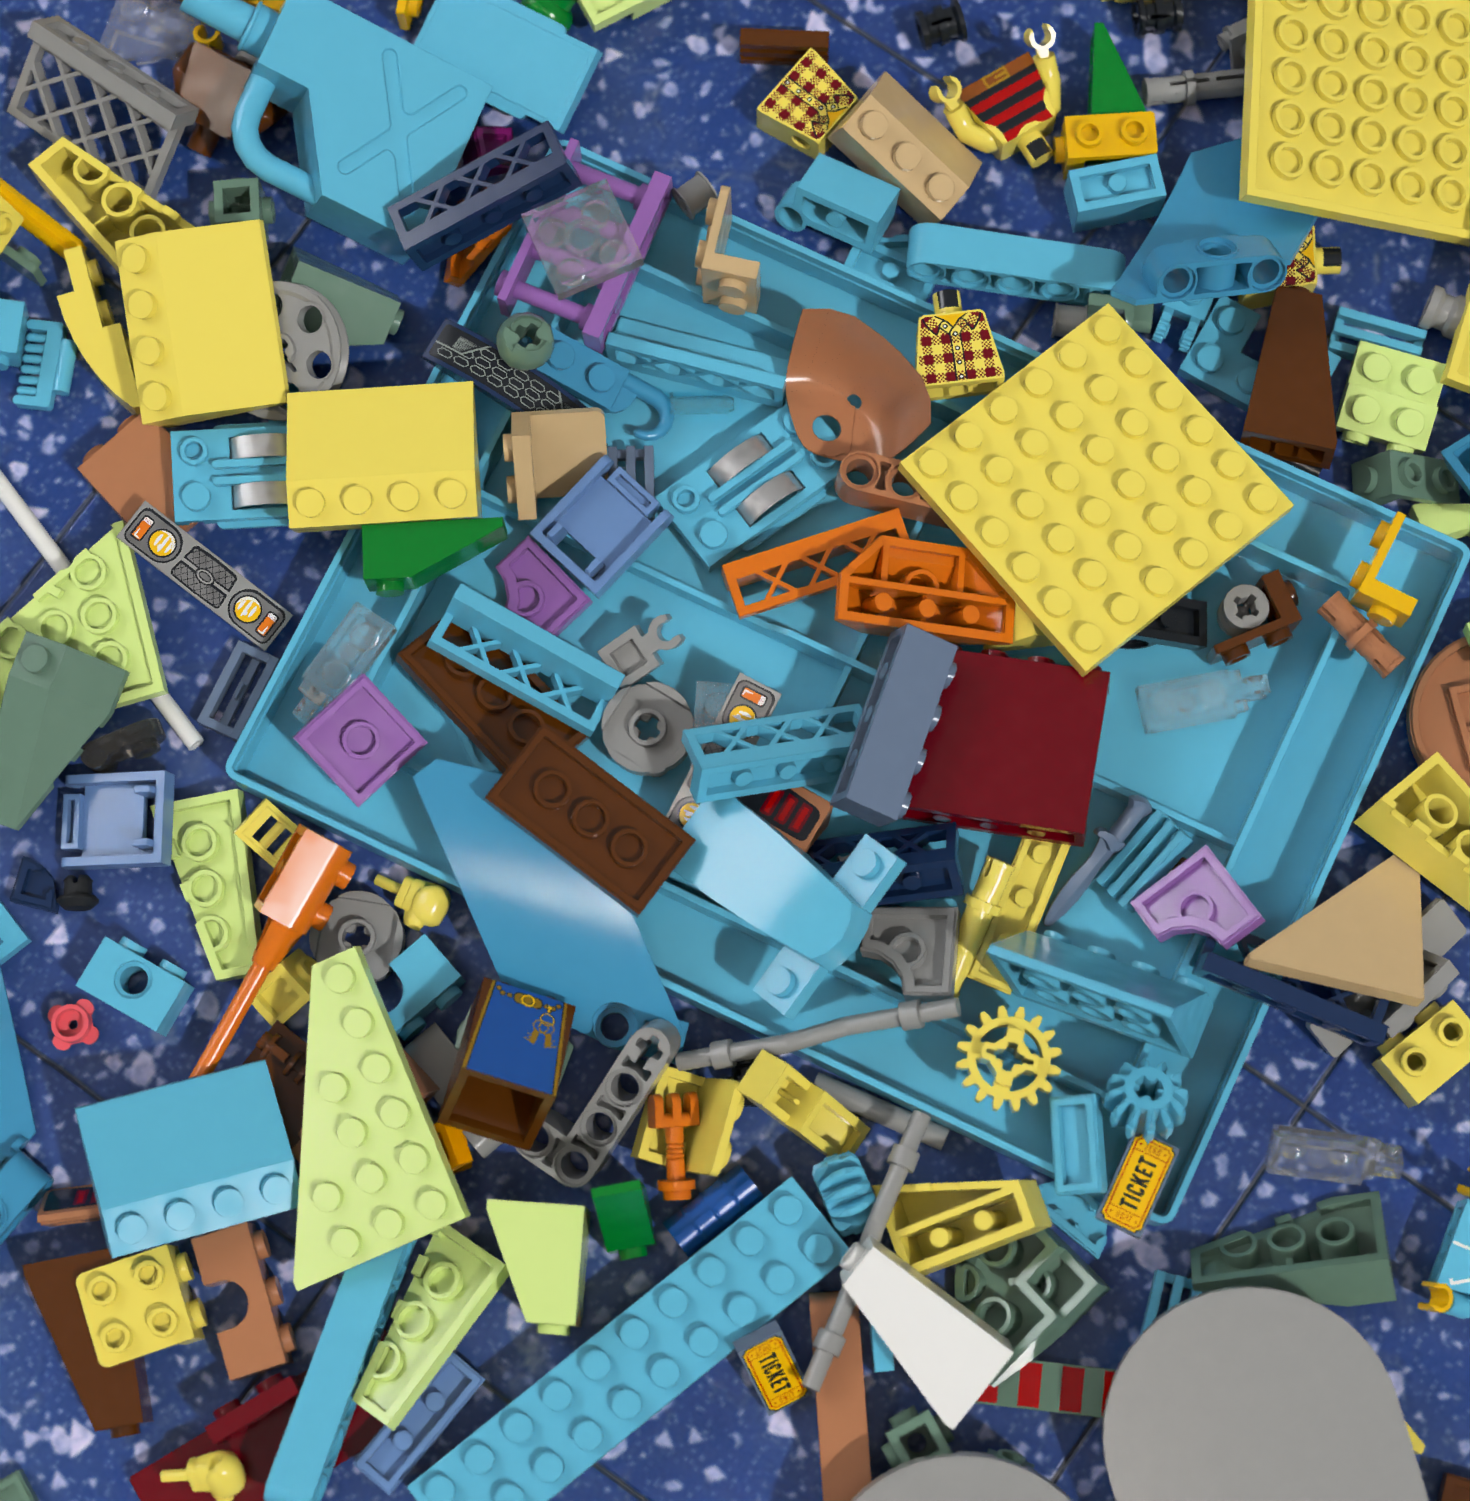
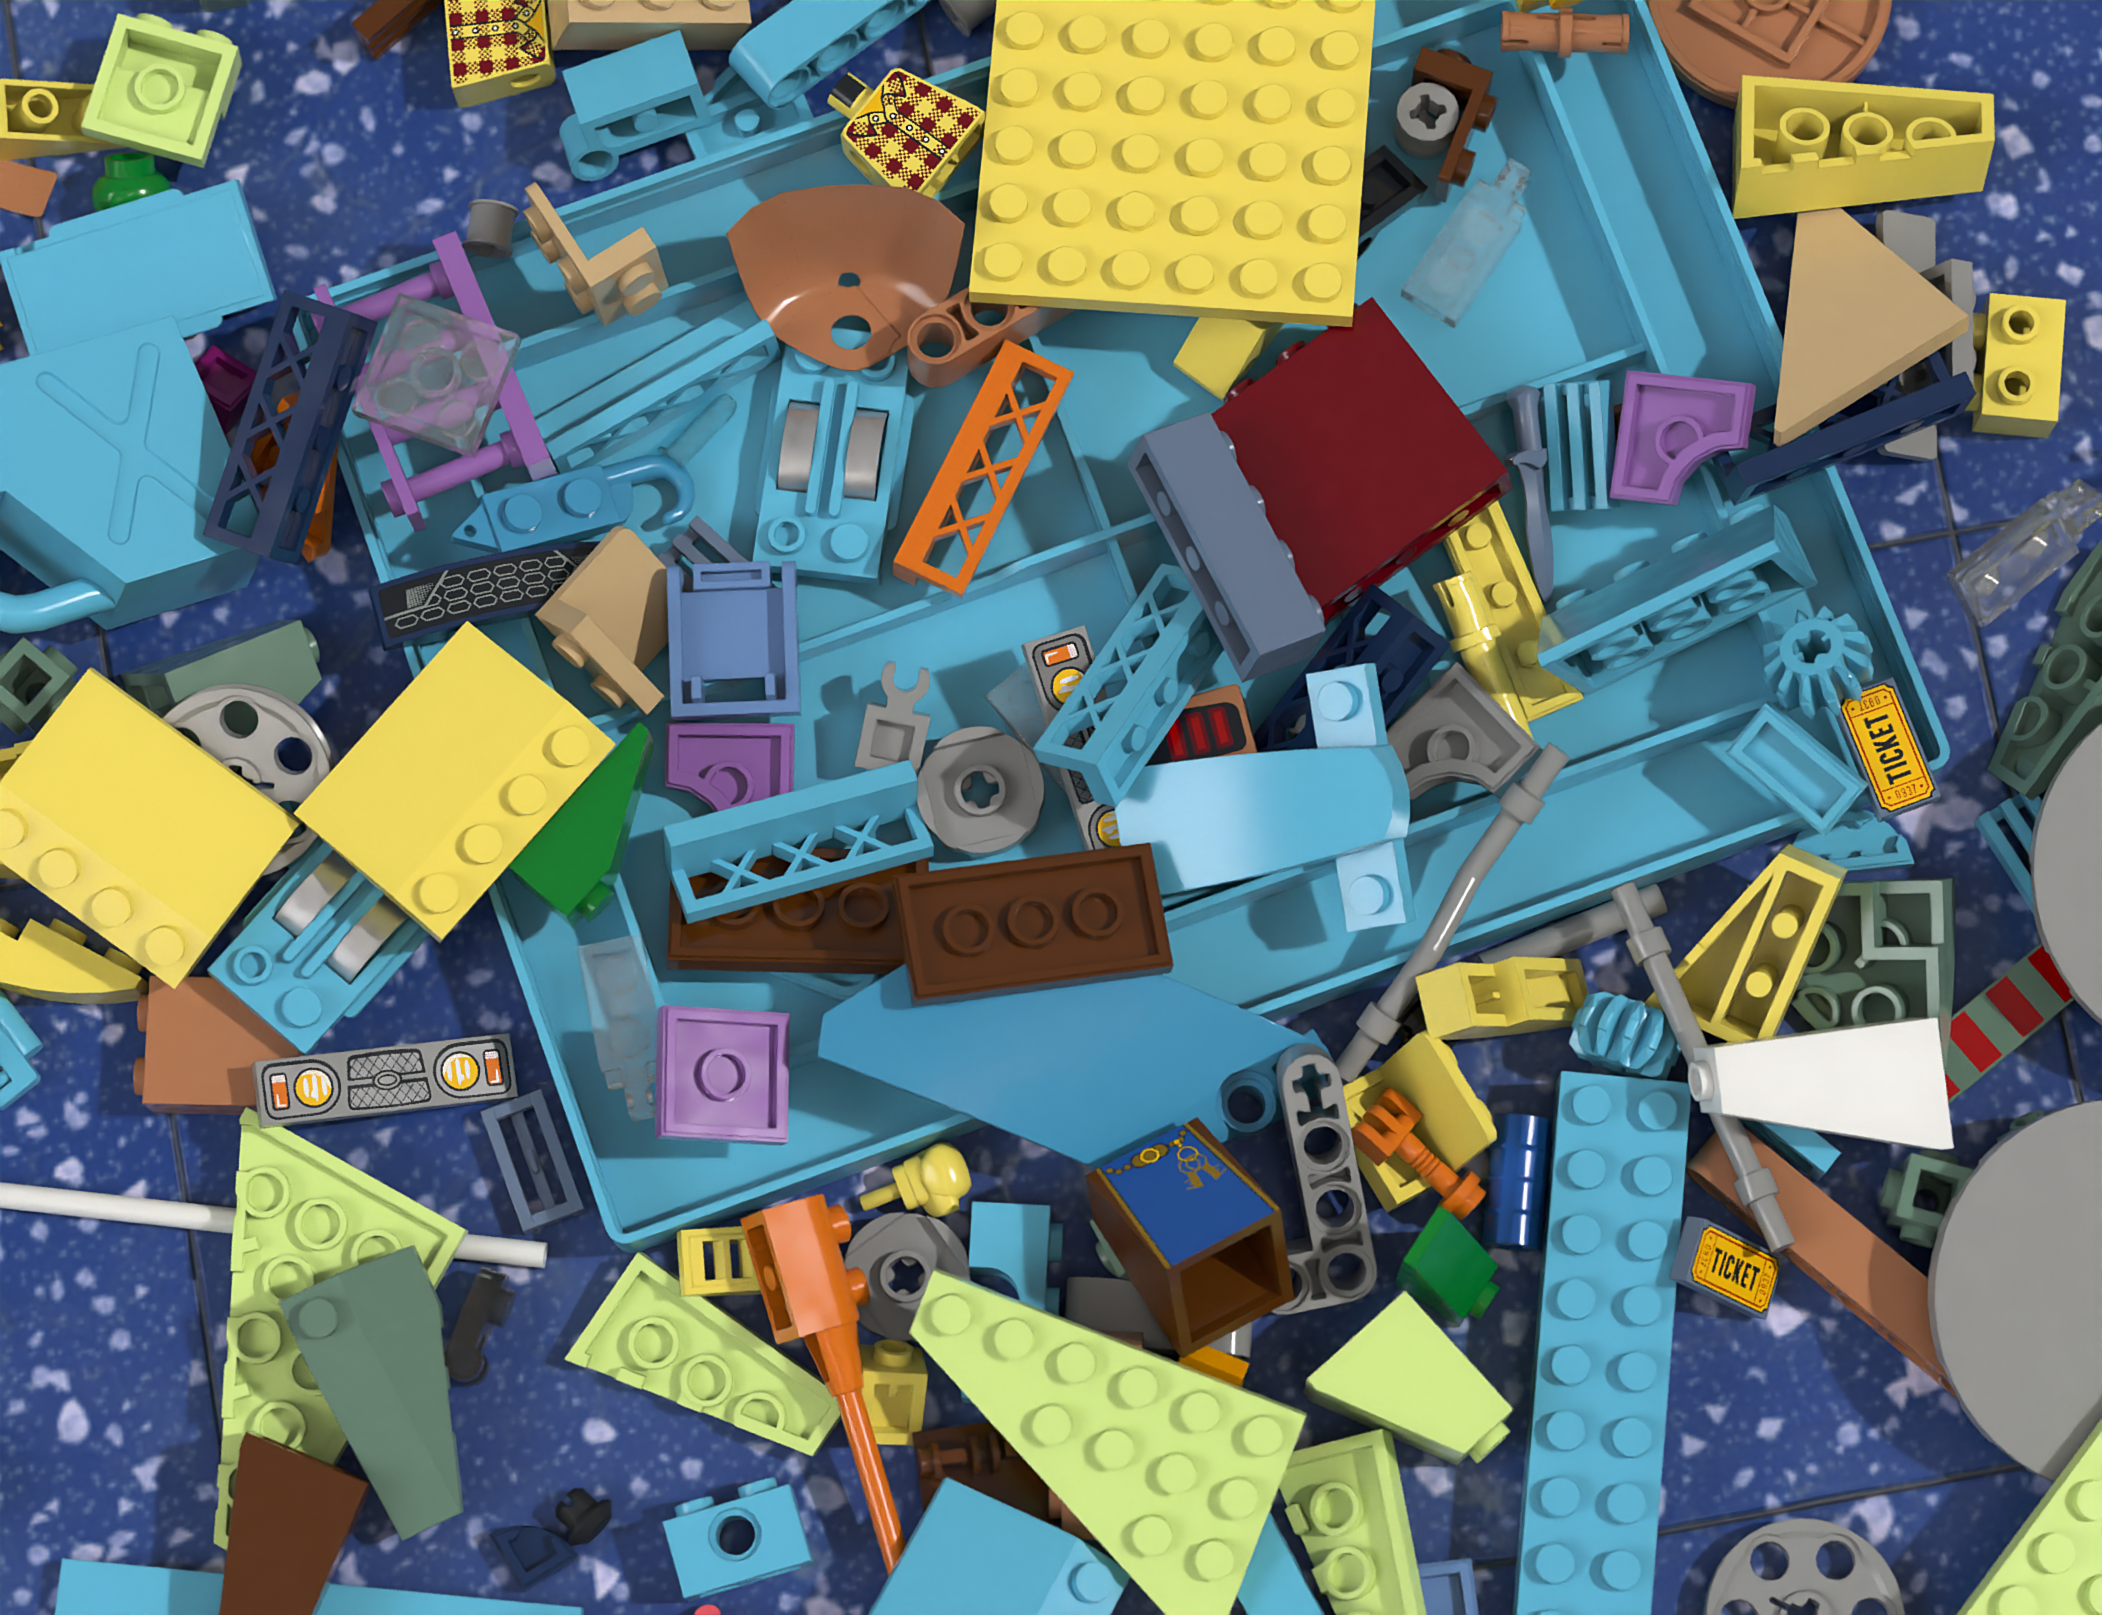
camera: 45 degrees left, 0 degrees up
medium blue container [61,770,175,870] -> none
sand green piece [496,312,554,371] -> none
orange wedge [834,535,1015,645] -> none
light yellow gear [955,1005,1062,1113] -> none

